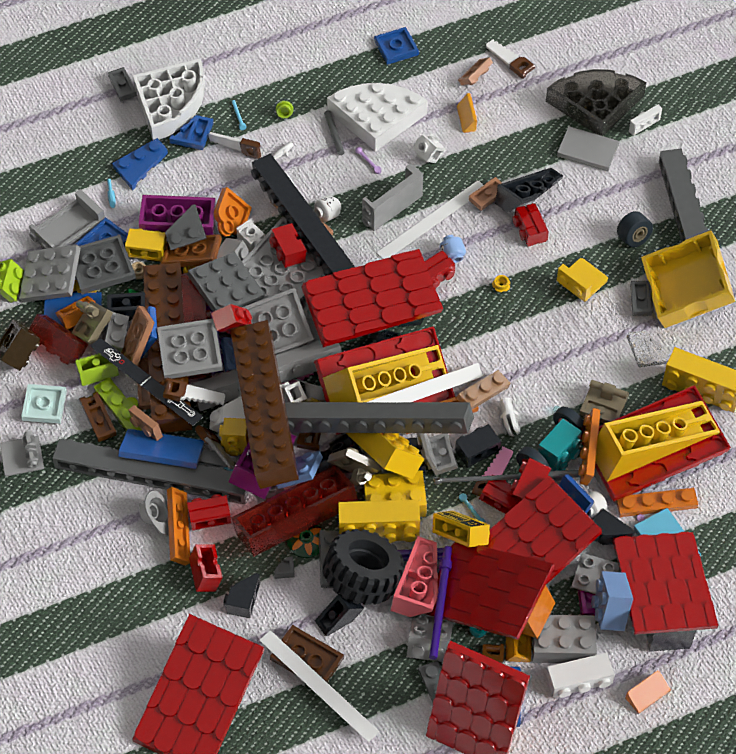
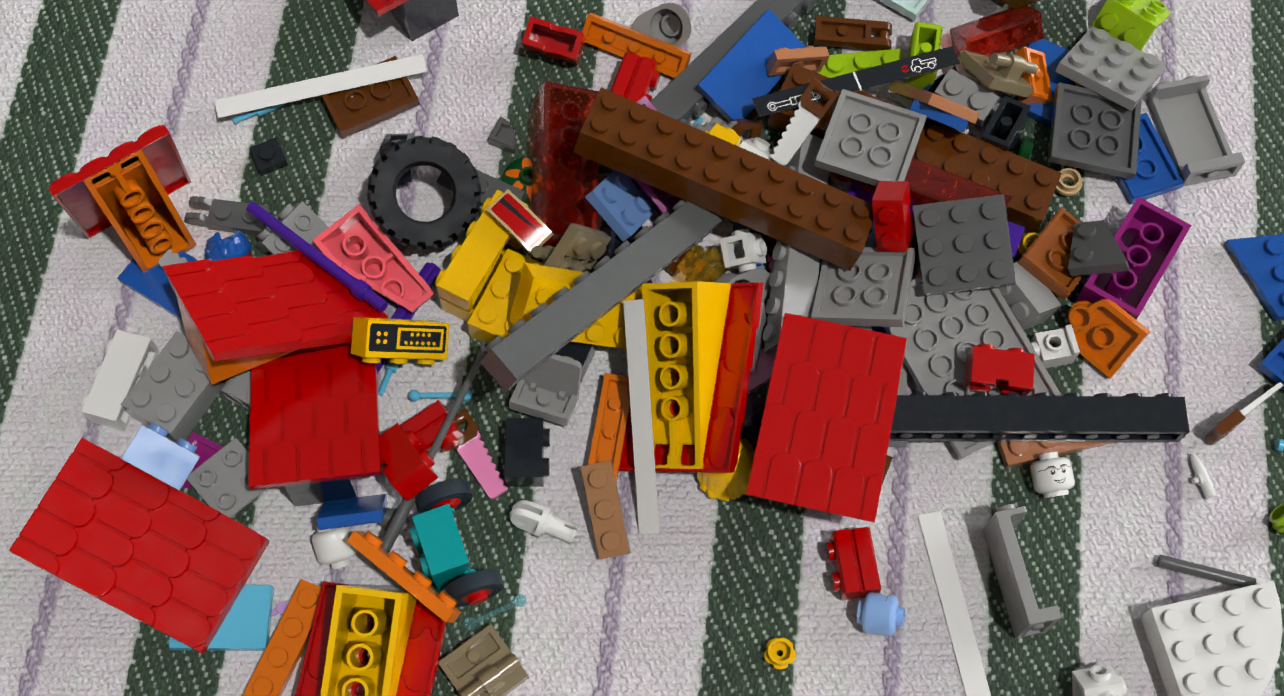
camera: 120 degrees right, 10 degrees up
medium azure piece [107,179,116,208] -> none
yellow brick [125,228,167,261] -> none
black slope [223,573,261,619] -> none
lavender hinge [355,147,381,174] -> none
black slope [593,508,635,545] -> none
slope [625,670,671,714] -> none
none -> black plate [249,137,288,176]
none -> slope [486,189,554,255]

